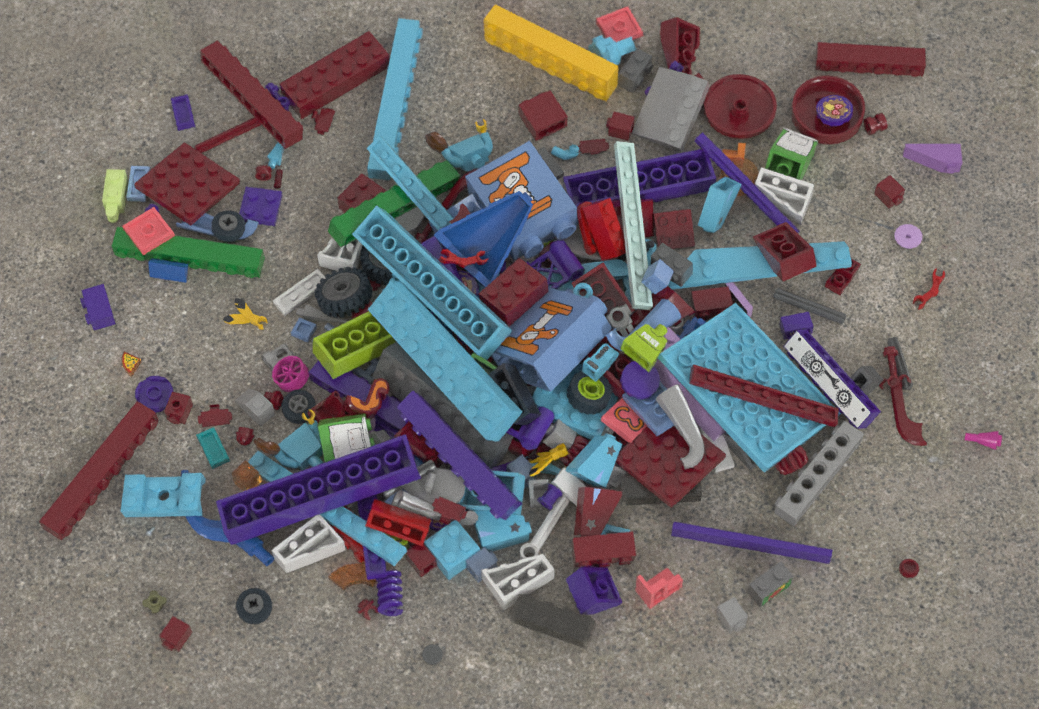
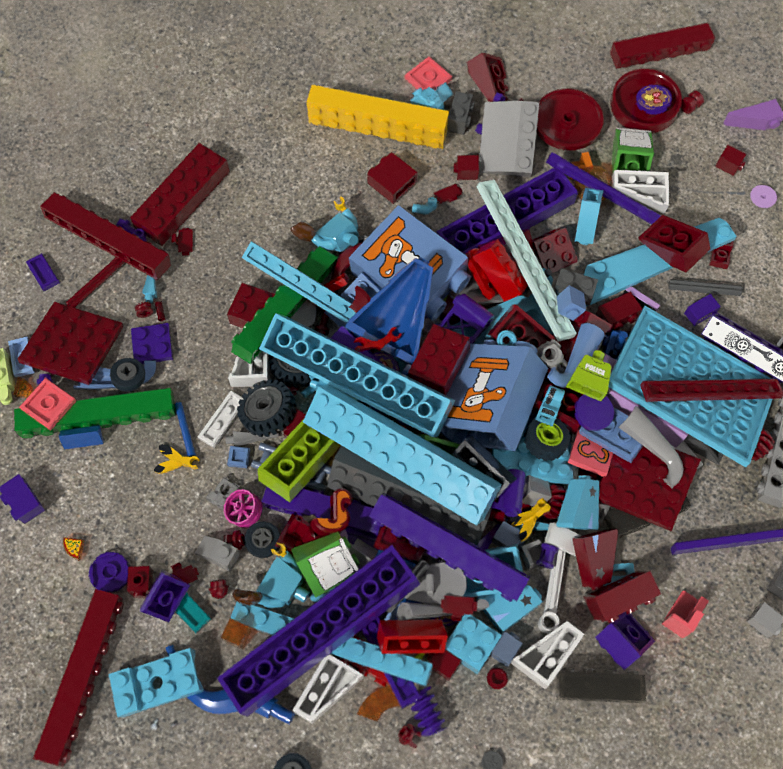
camera: 20 degrees left, 5 degrees up
medium azure brick [367,18,423,180] -> none
none -> clear orange tile [13,377,34,398]
none -> dark purple slope [140,570,190,622]
none -> blue piece [174,402,196,457]
none -> red tile [323,273,349,292]
none -> dark red plate [487,668,508,690]

